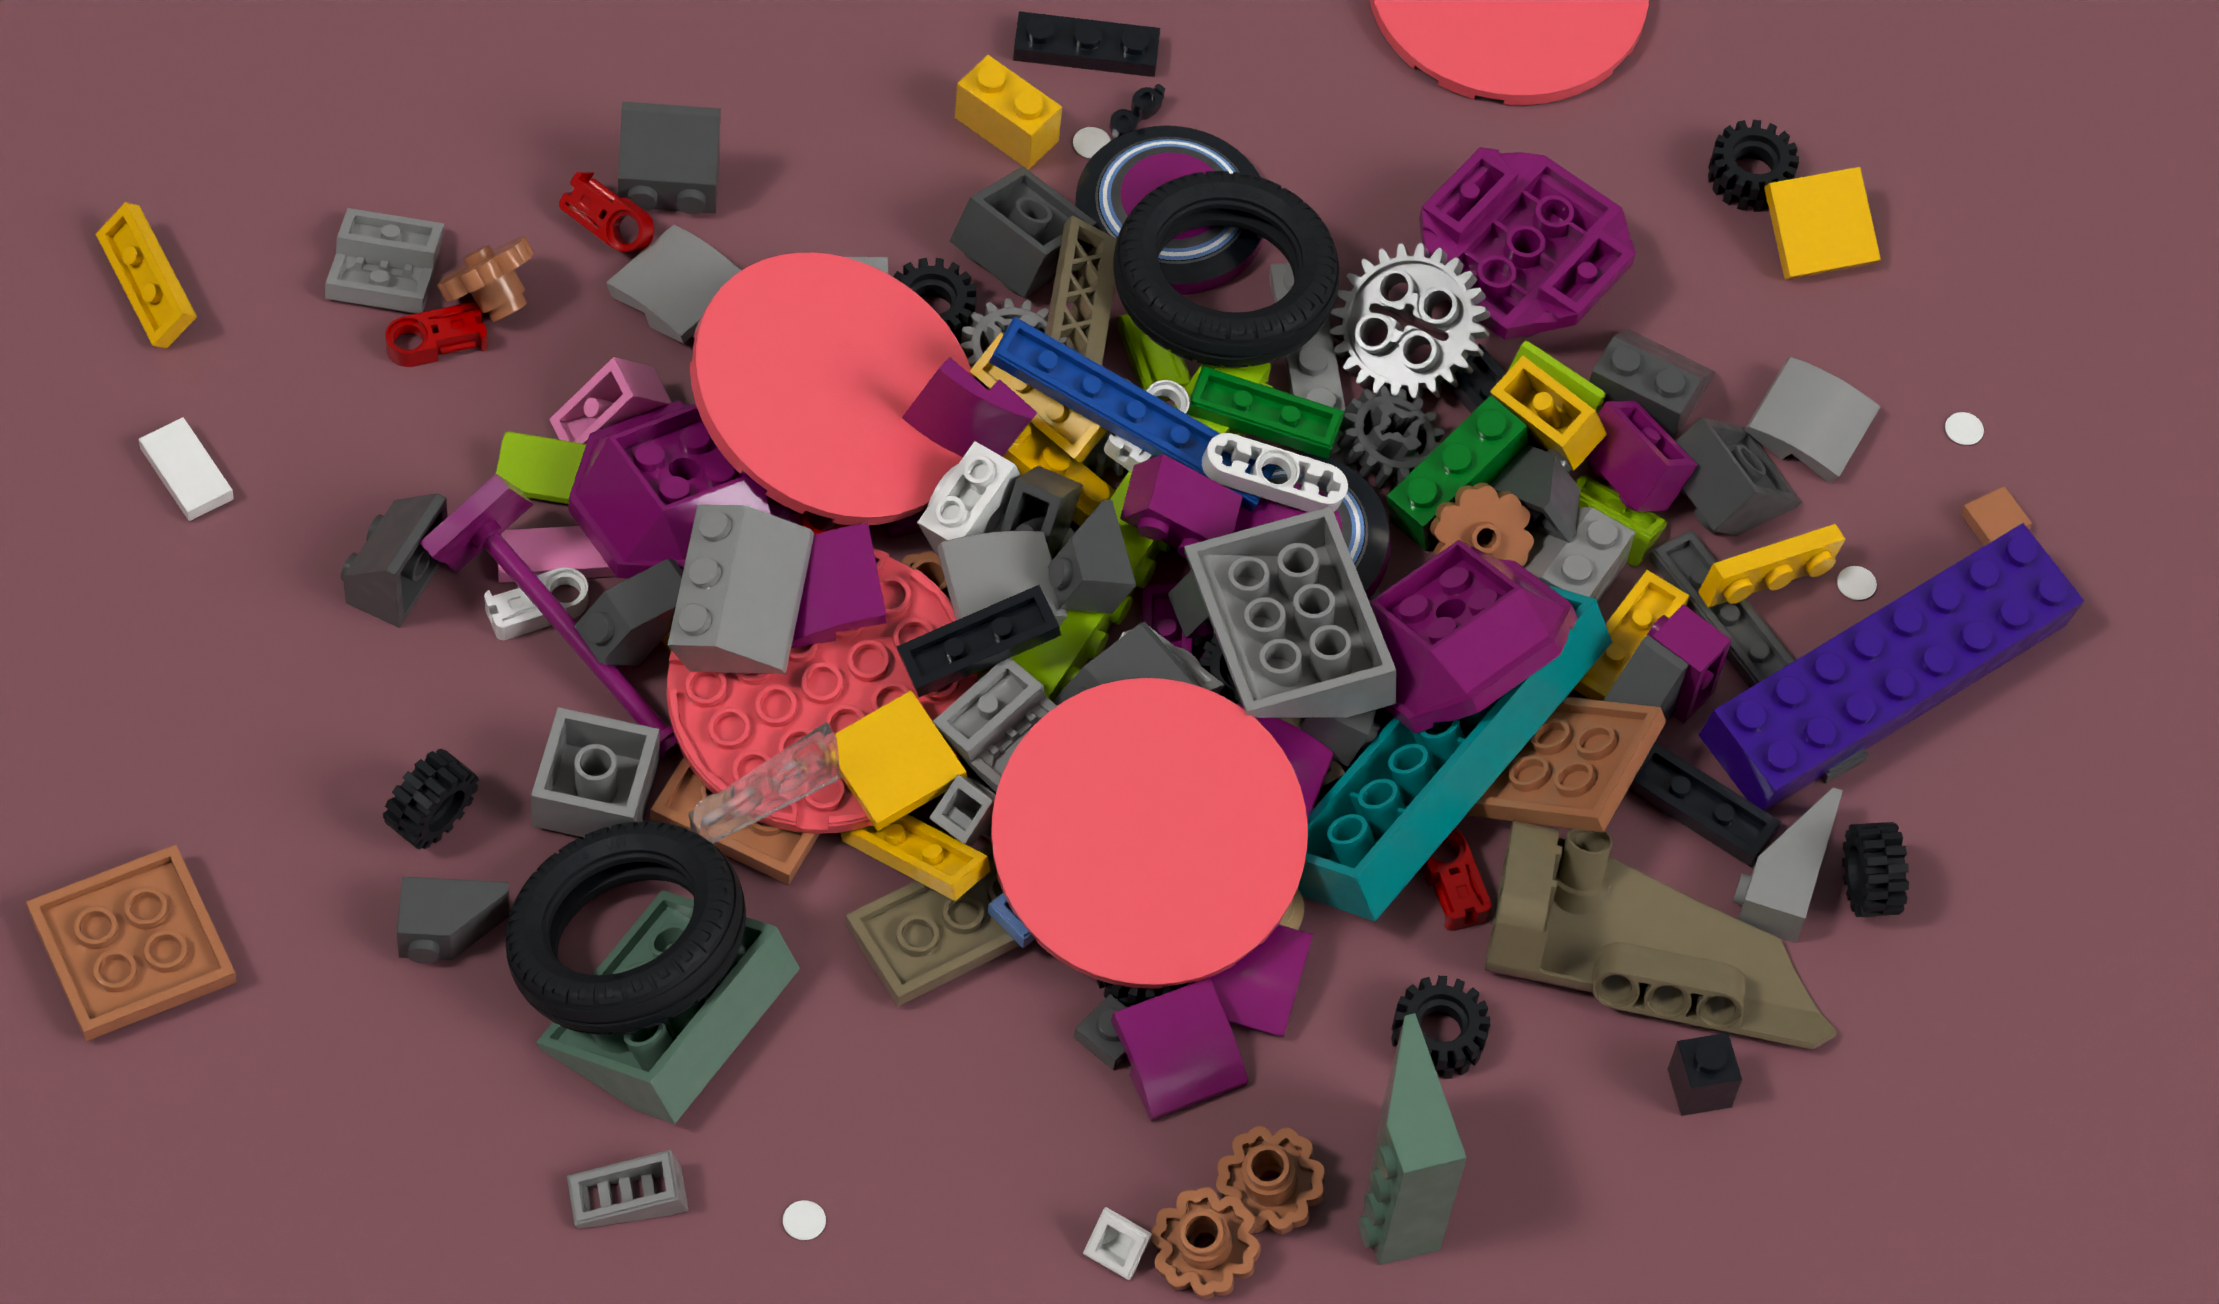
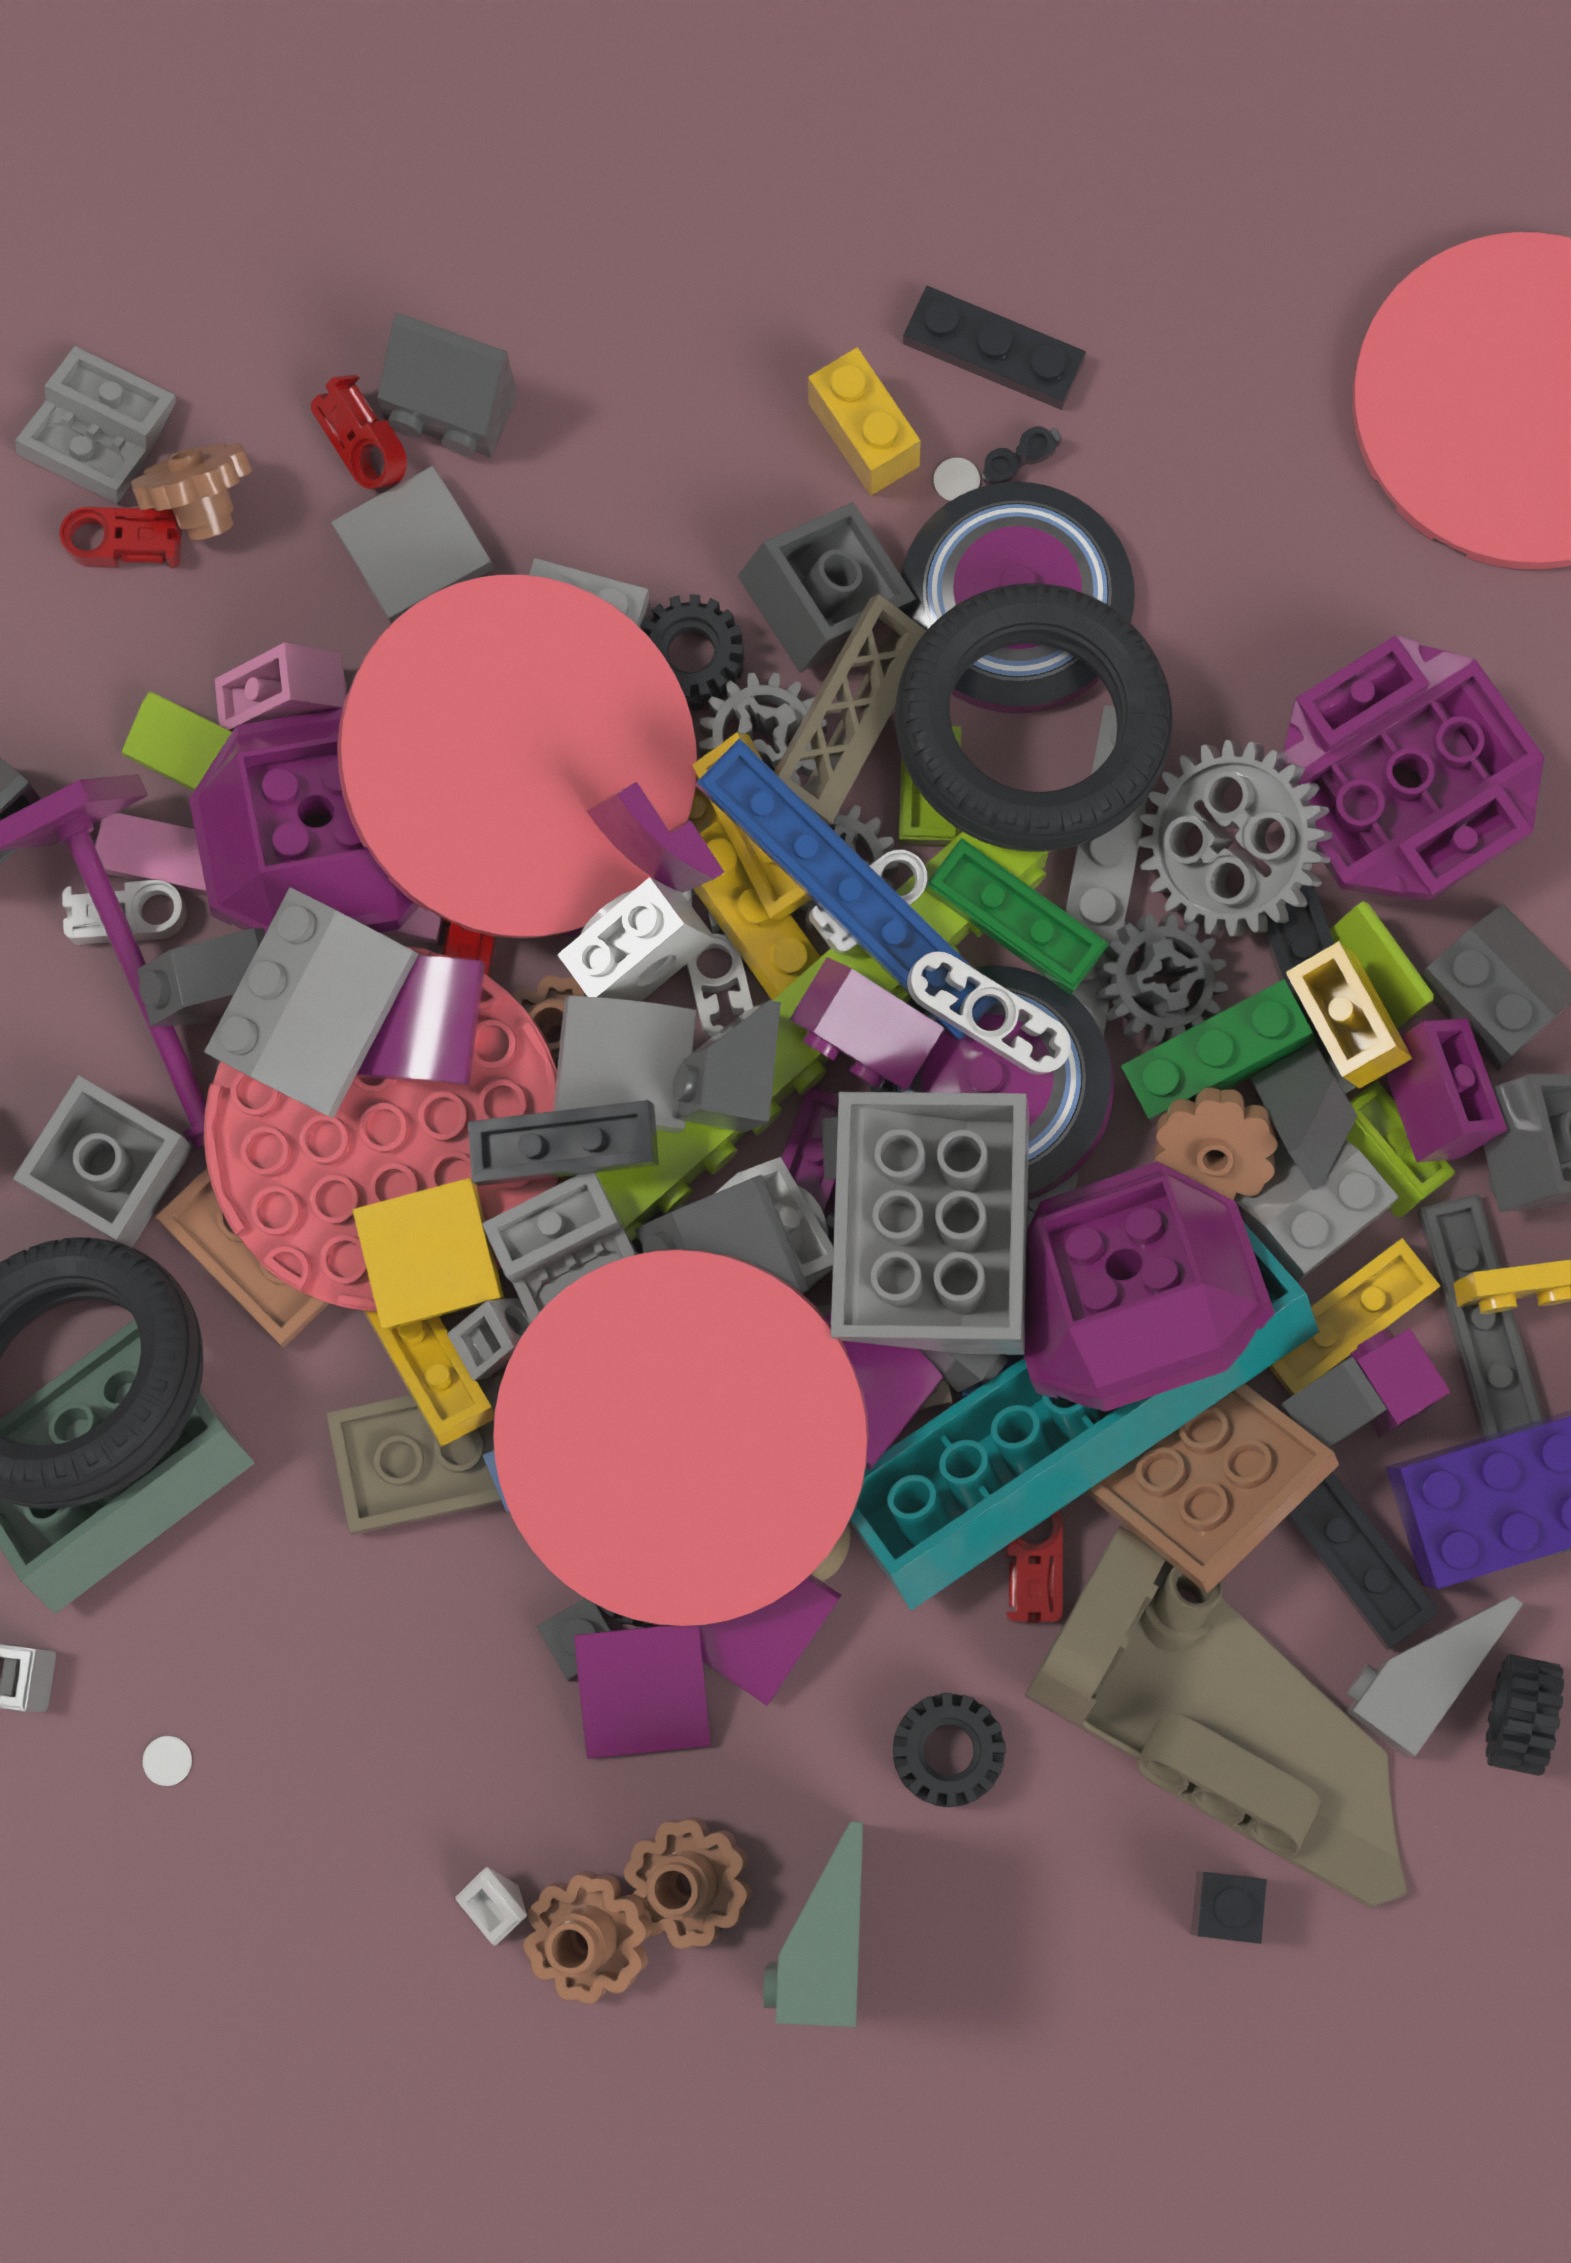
camera: 30 degrees right, 20 degrees up
clear wing [688,722,841,844] -> none
dark grey slope [1000,466,1083,559] -> none

